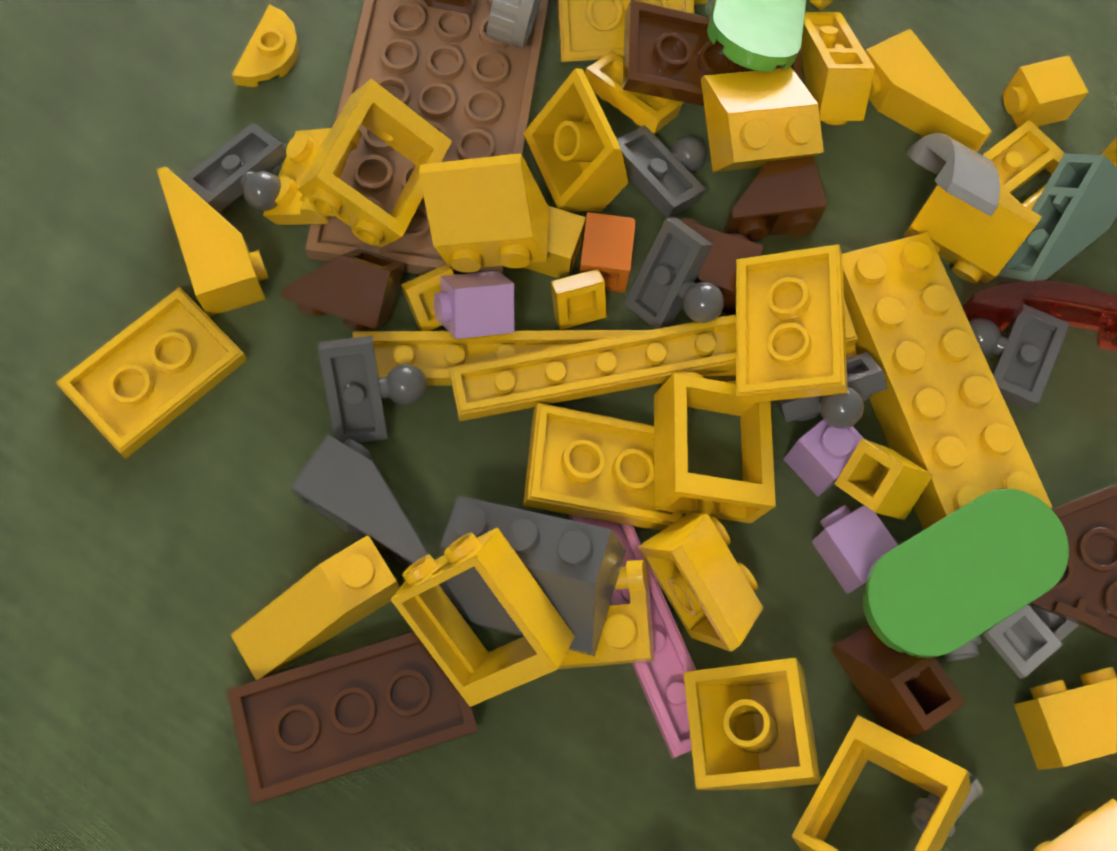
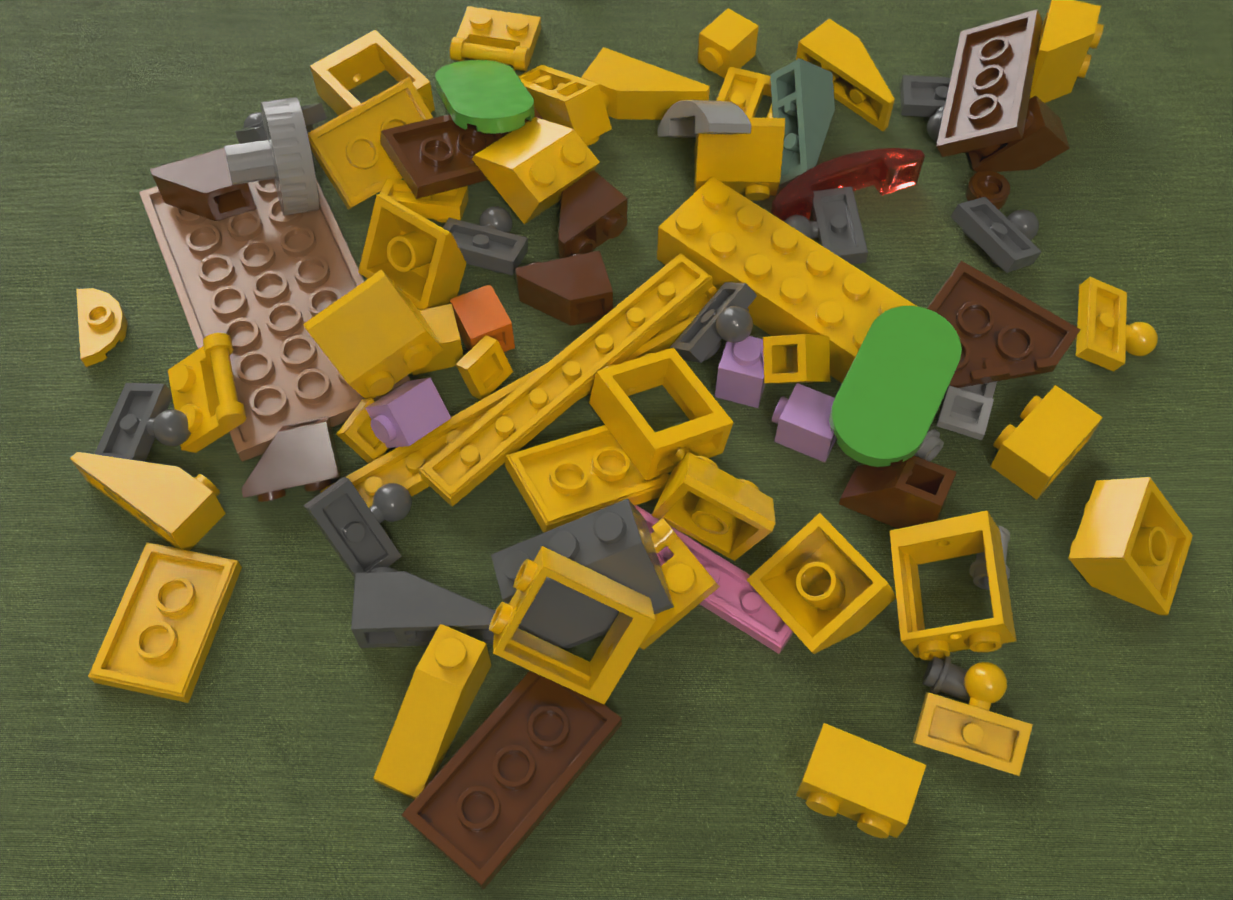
camera: 25 degrees left, 10 degrees down
yellow window [297,79,452,248] -> none
dark grey plate [624,218,724,329] -> none
yellow tile [736,244,848,404] -> none

